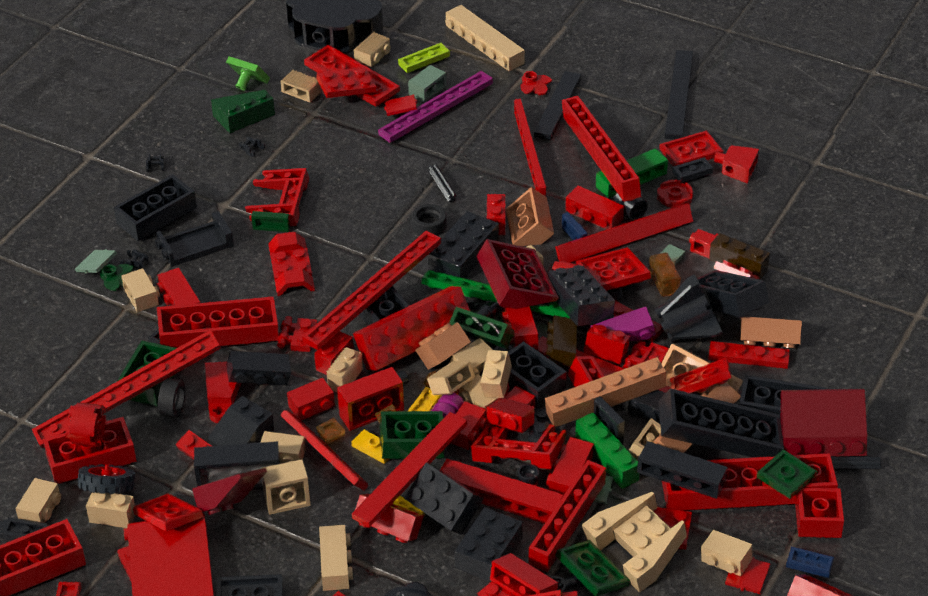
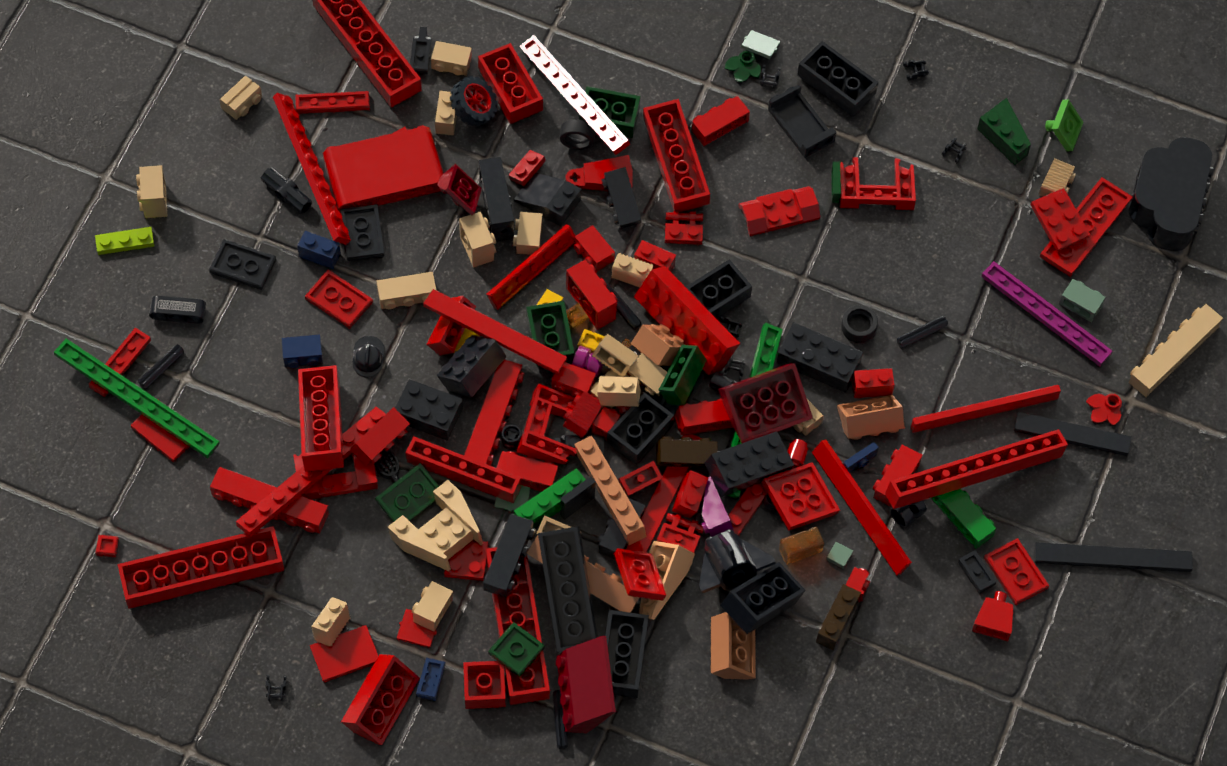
camera: 80 degrees right, 20 degrees up
red brick [66,402,106,447] -> none
tan brick [122,268,160,312] -> none
red tile [133,493,203,531] -> none
red plate [302,231,441,350] -> none
clear orange plate [317,418,345,444] -> none
tan brick [354,32,391,67] -> none
red piece [384,95,417,116] -> none
lime plate [398,43,450,73] -> none
red tile [657,180,693,208] -> none
red plate [708,341,790,369] -> none
plate [714,260,759,279] -> none

